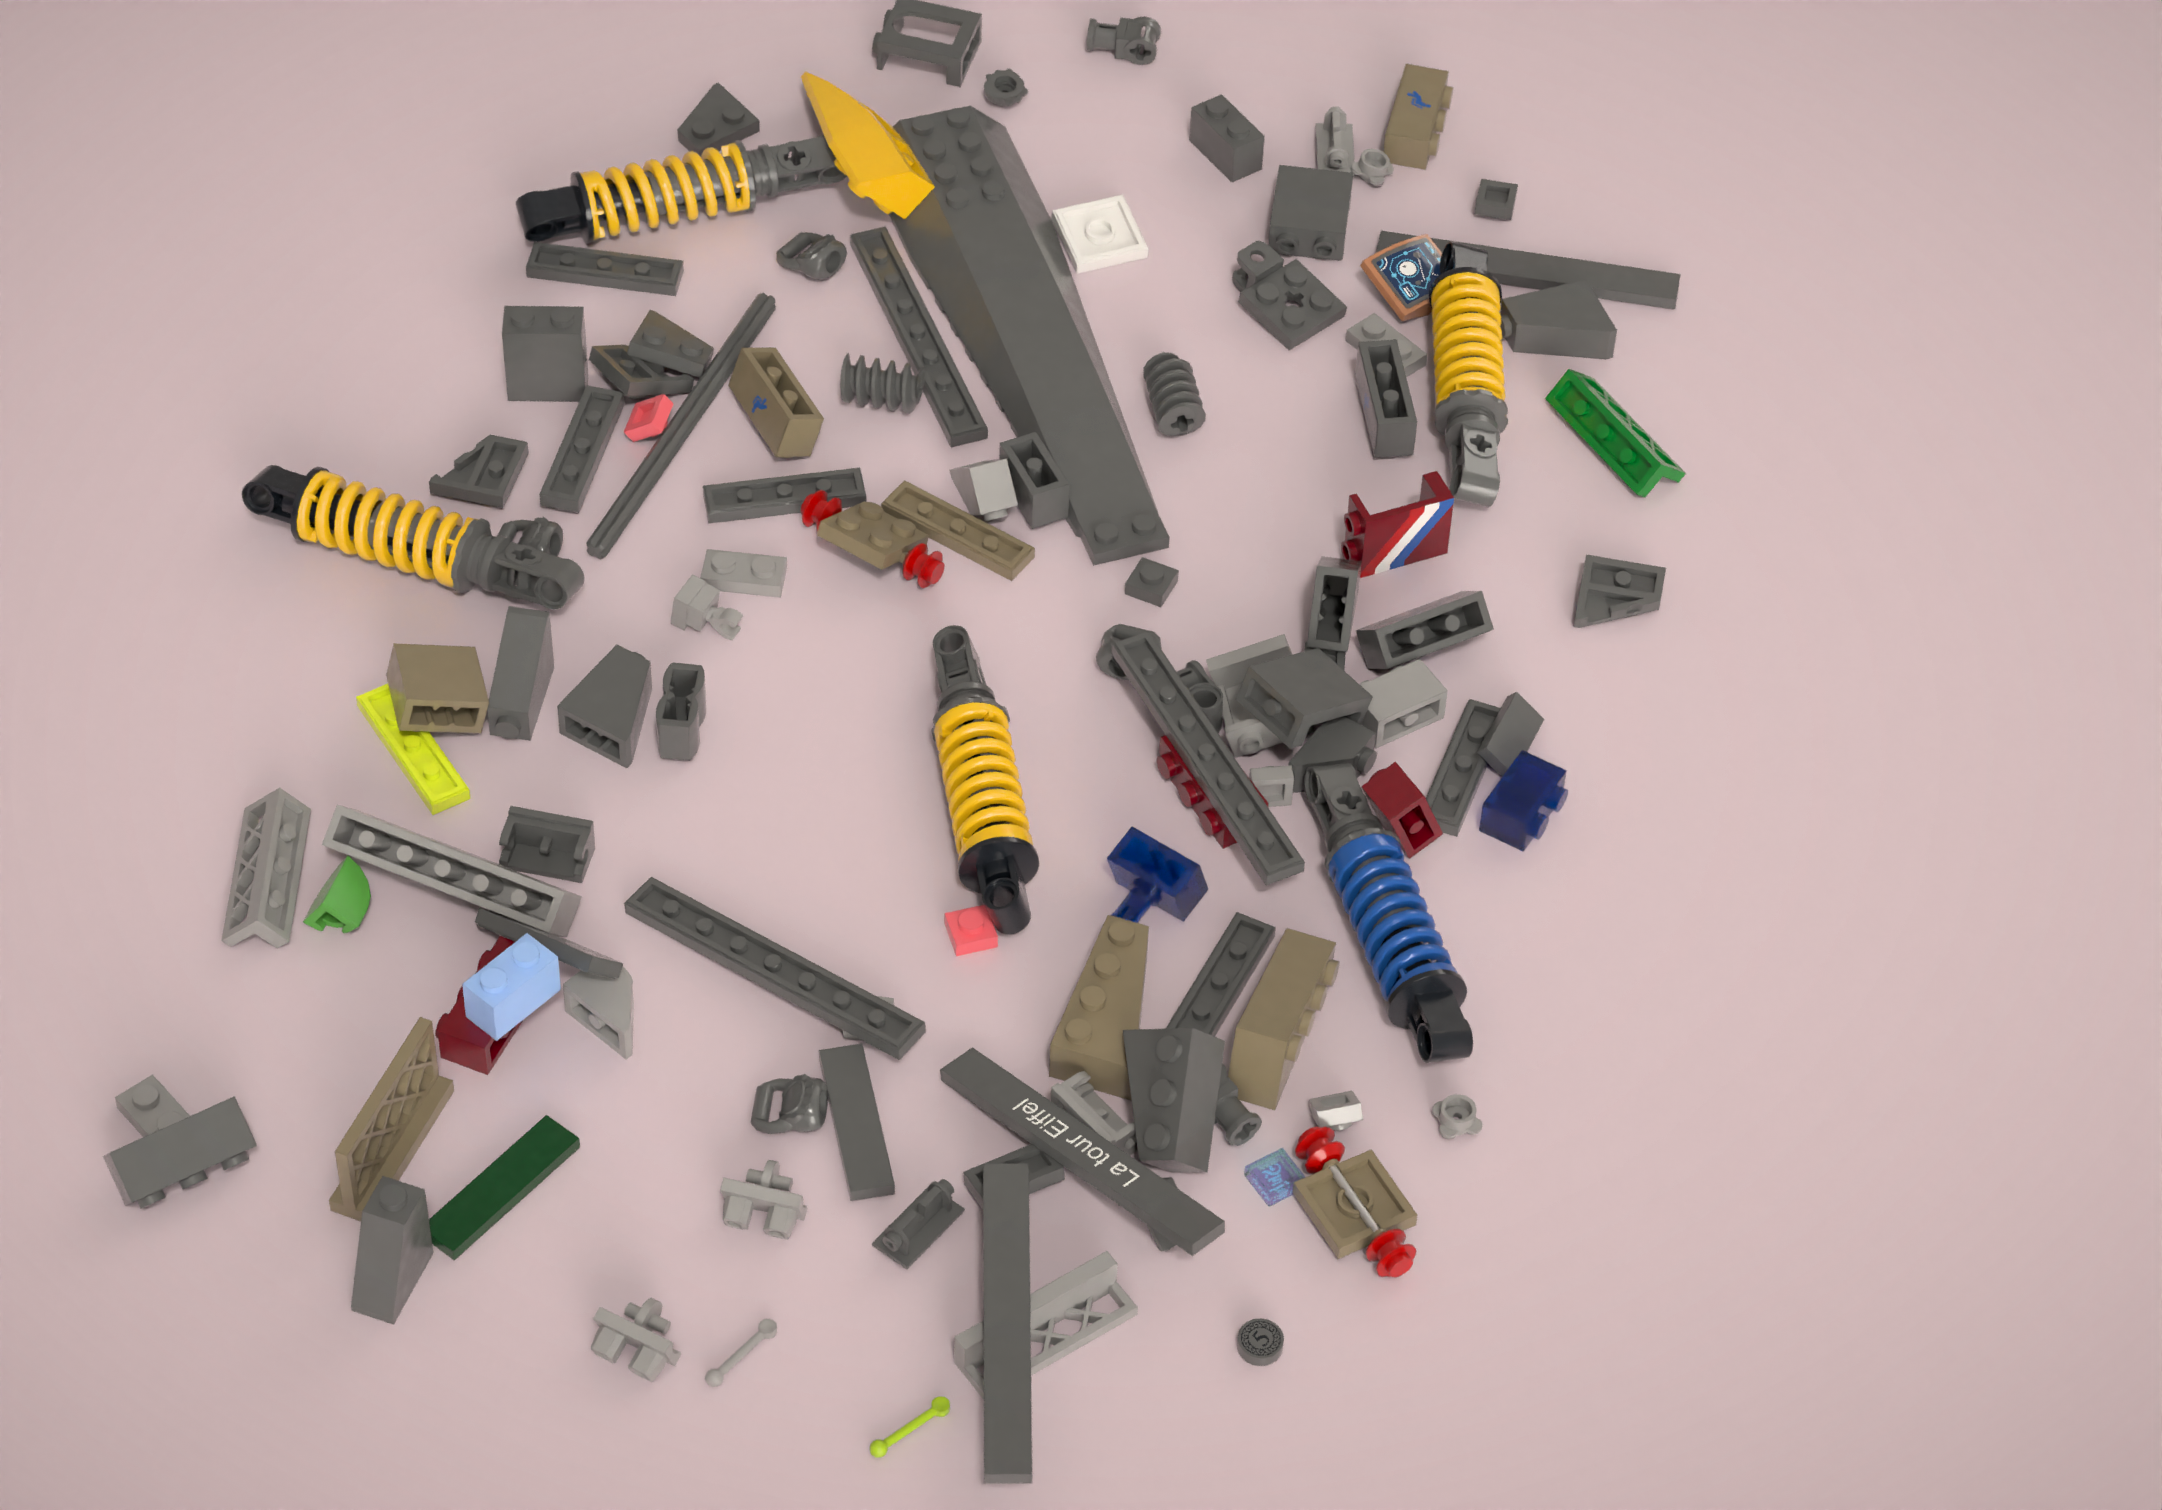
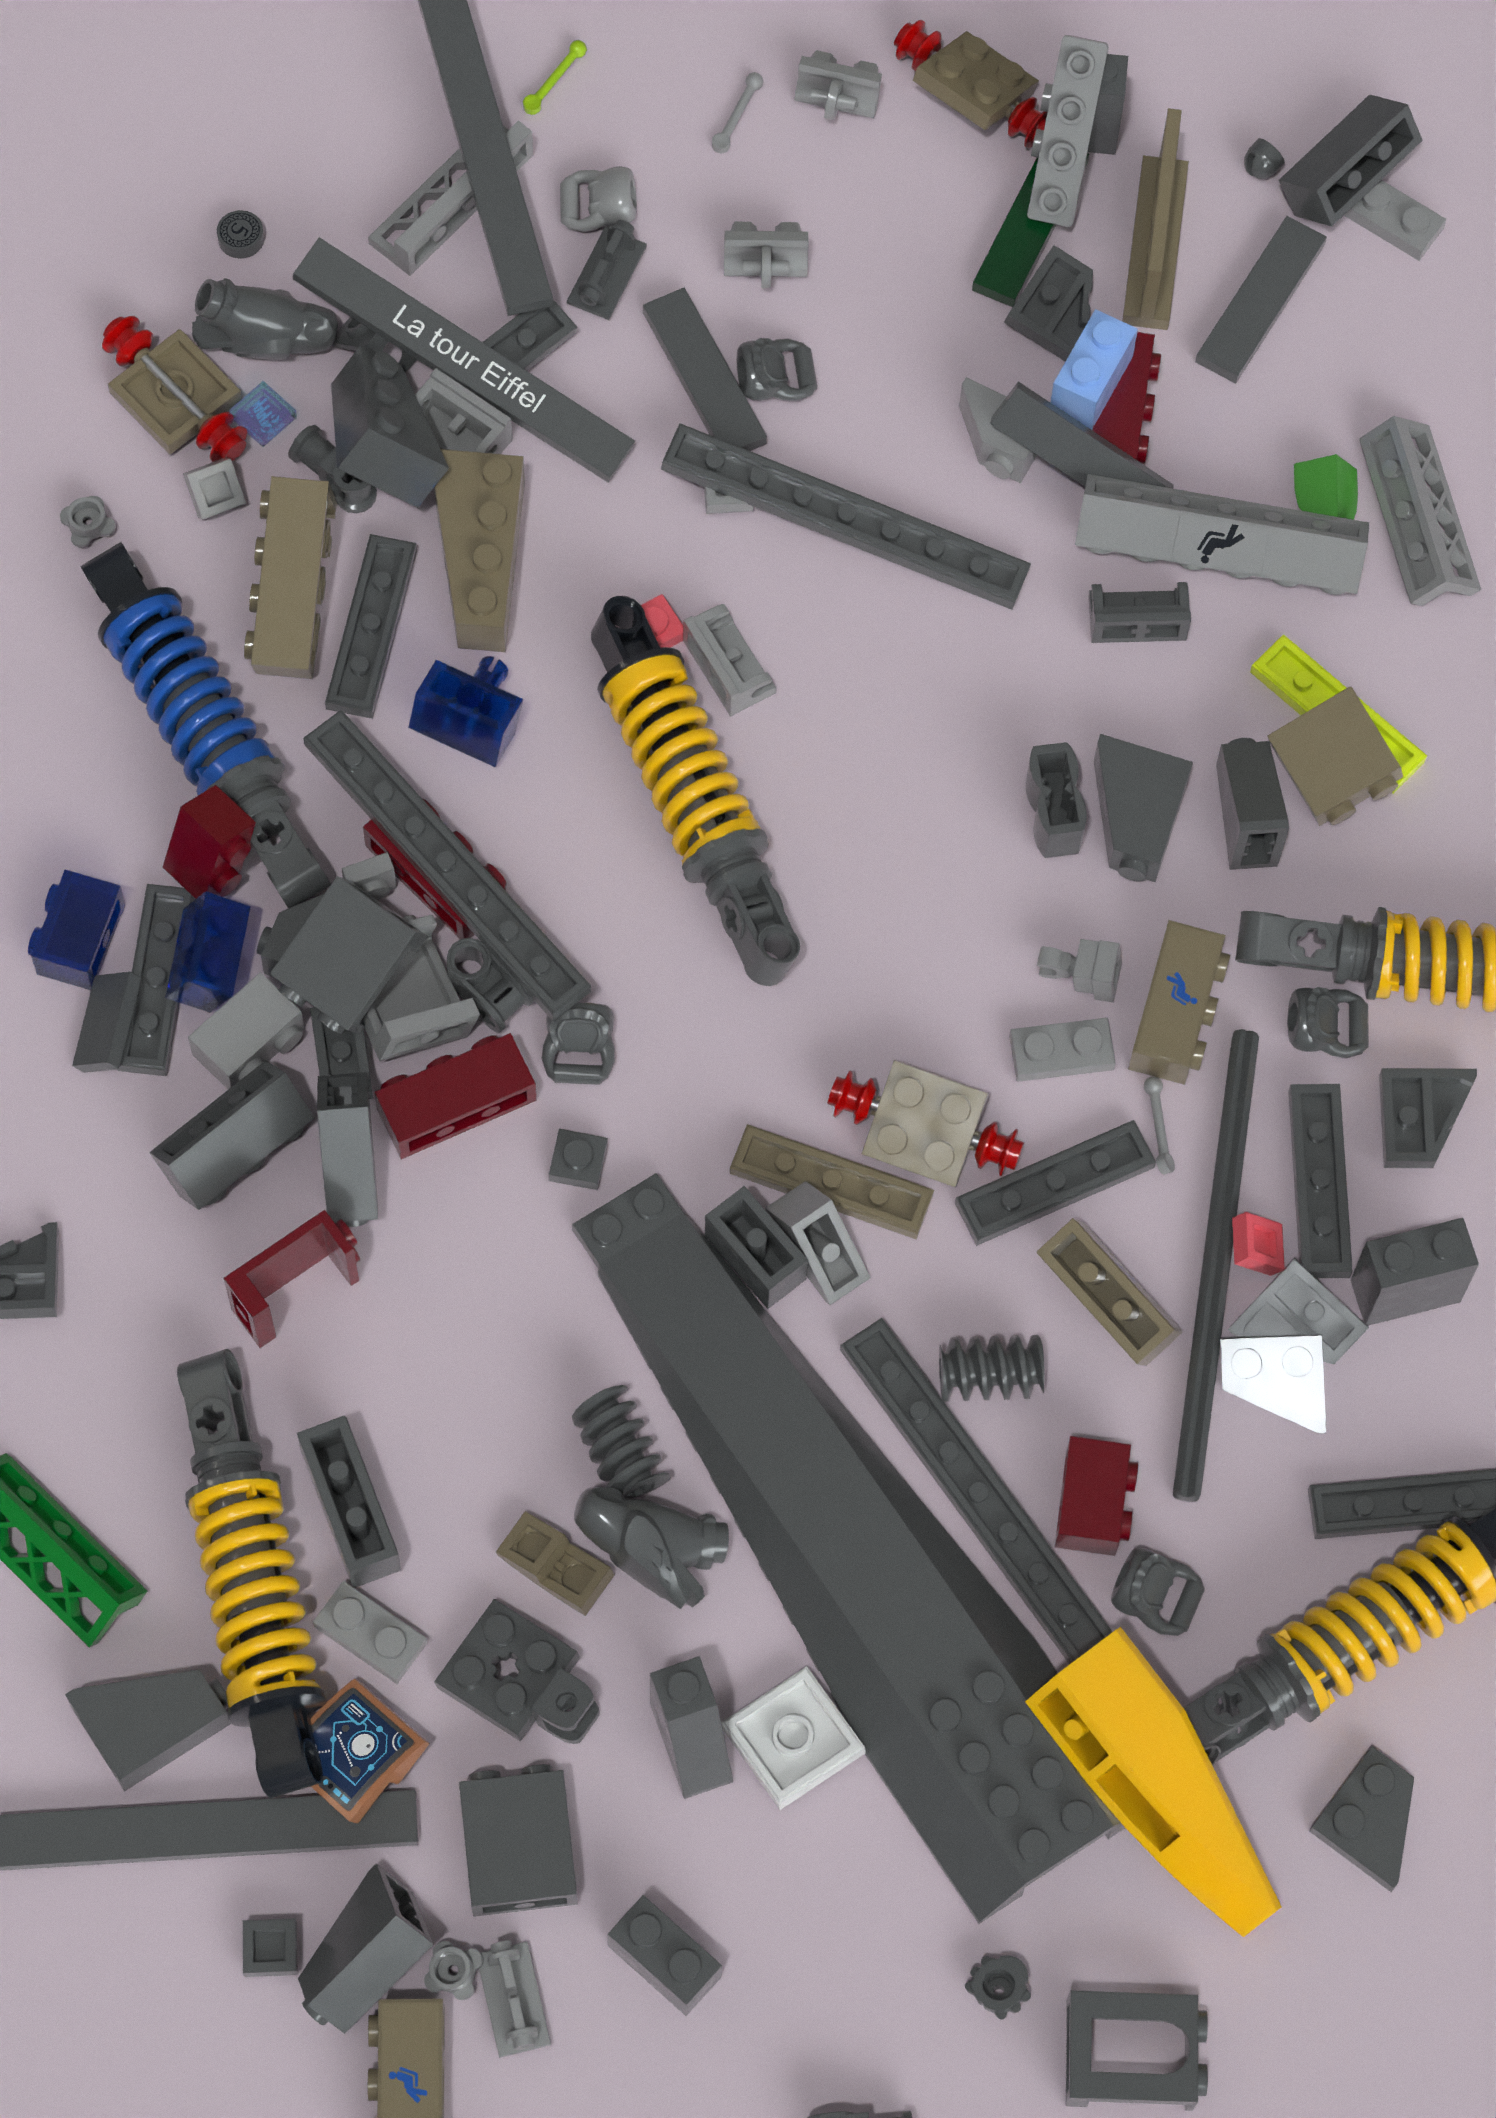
camera: 165 degrees right, 20 degrees up
none -> clear blue brick [165,891,251,1013]
none -> dark grey animal [192,278,338,360]
none -> dark grey slope [298,1864,434,2034]
none -> dark red brick [374,1033,537,1160]
none -> dark tan slope [496,1511,615,1616]
none -> light grey piece [560,166,637,232]
none -> dark grey animal [574,1487,729,1609]
none -> dark grey slope [650,1656,733,1799]
none -> light grey hinge [683,604,776,717]
none -> dark tan plate [894,20,1047,149]
none -> dark grey wing [1004,245,1093,362]
none -> light grey bracket [1027,35,1109,227]
none -> dark red brick [1054,1436,1138,1556]
none -> dark tan brick [1128,920,1230,1085]
none -> light grey hinge [1144,1076,1175,1175]
none -> dark grey tile [1195,216,1327,384]
none -> dark grey hinge [1244,138,1285,179]

